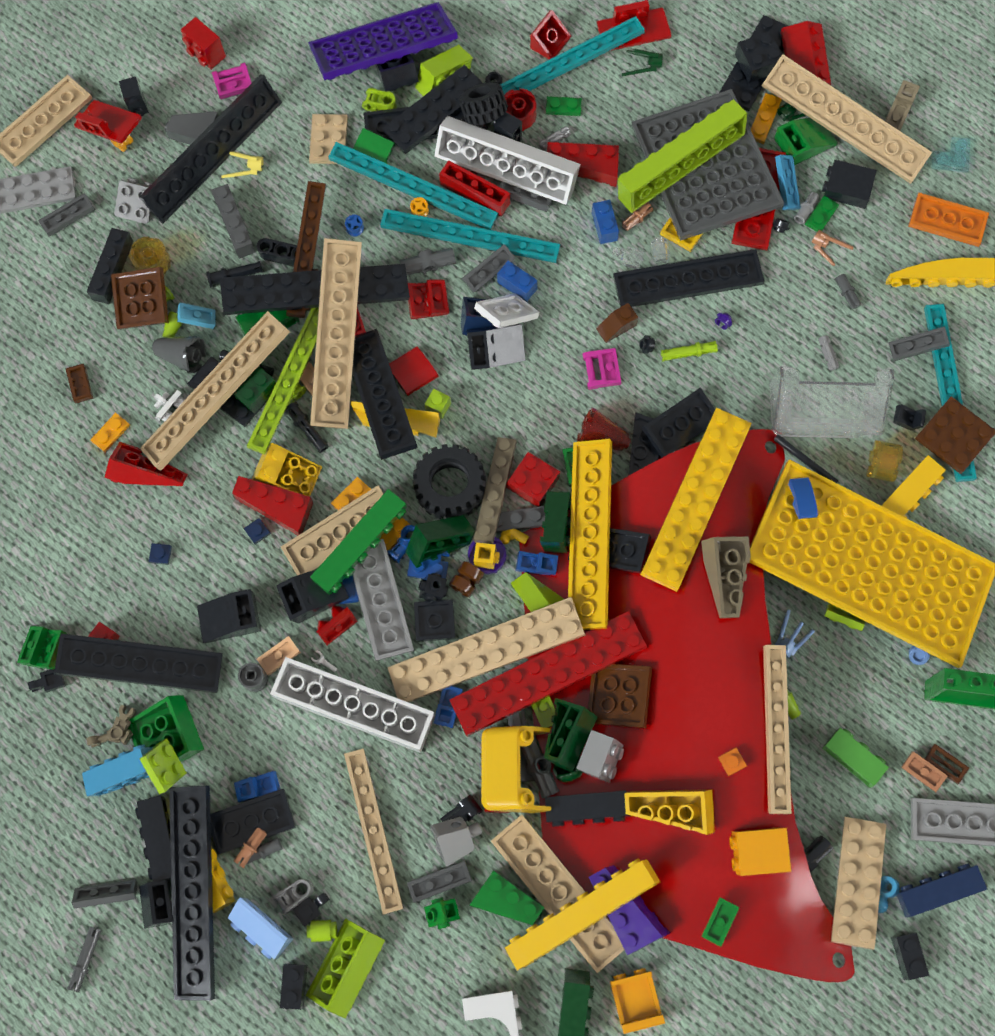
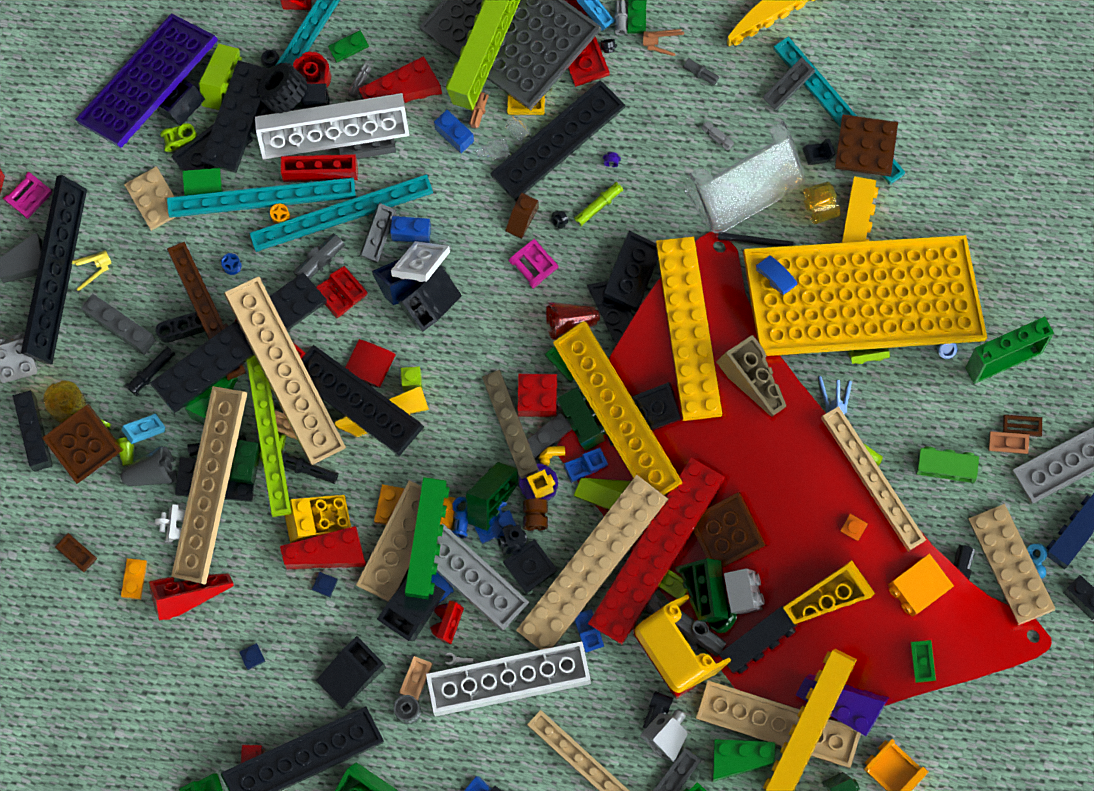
camera: 30 degrees left, 0 degrees up
black tyre [413,444,486,519] -> none

